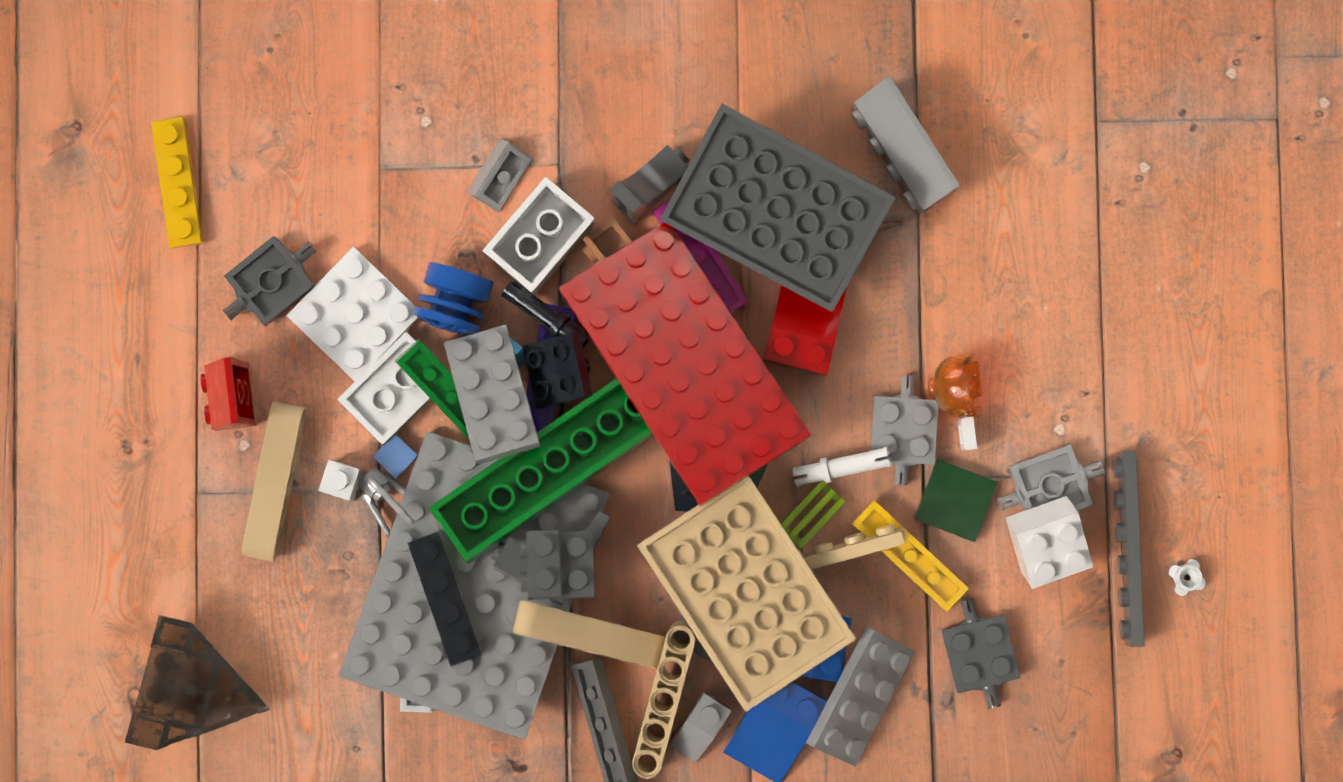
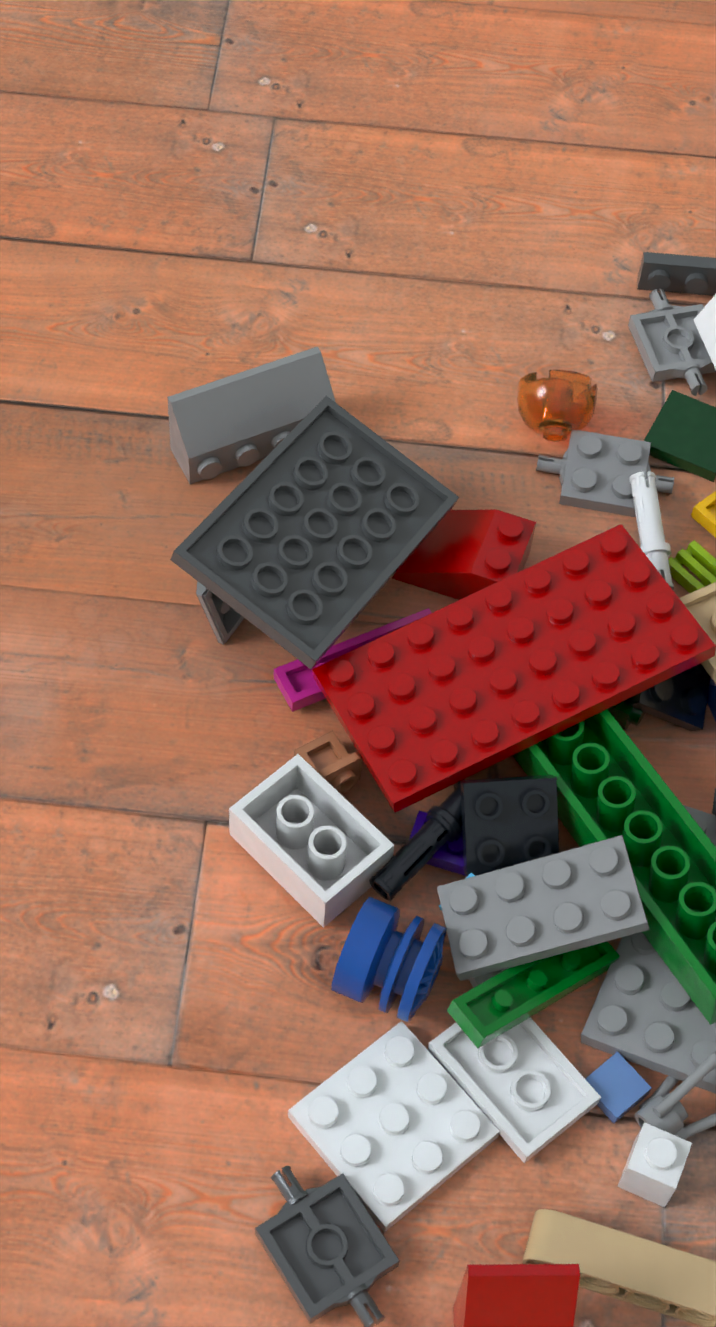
camera: 90 degrees left, 30 degrees down
light grey slope [467,139,533,212] -> none
dark grey arch [610,145,690,225] -> none
white tile [957,417,978,451] -> none

